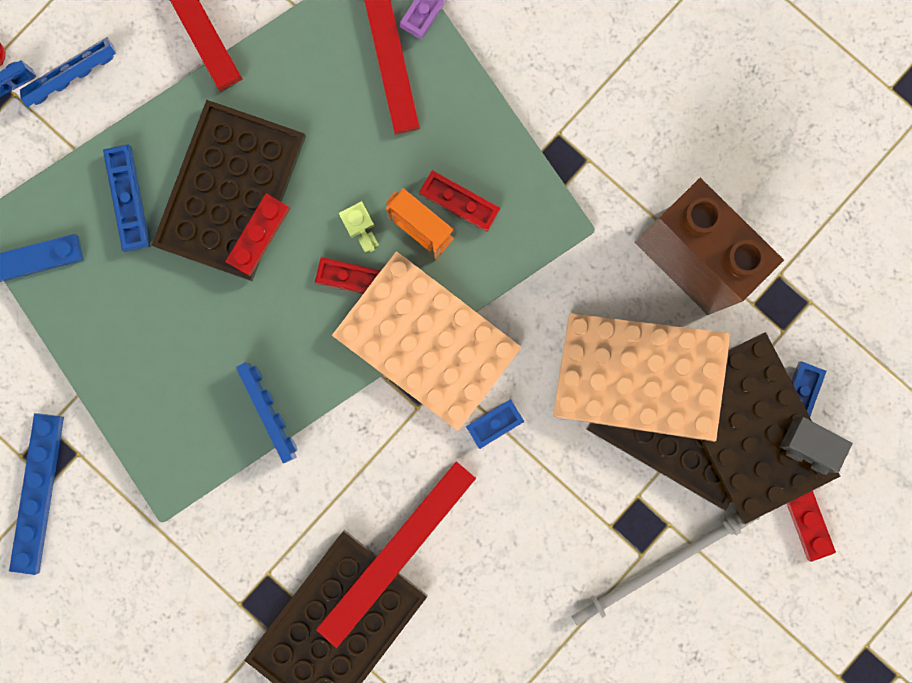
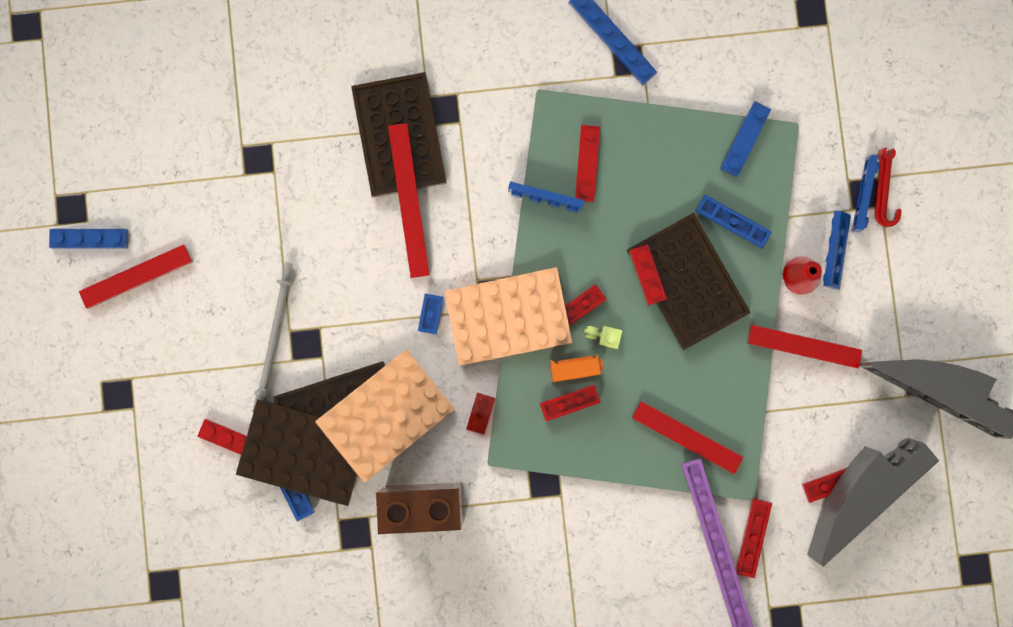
camera: 125 degrees right, 0 degrees up
dark grey brick [780,417,853,475] -> none
none -> clear red slope [466,392,496,435]
none -> red plate [575,125,600,202]
none -> red cone [782,257,822,295]

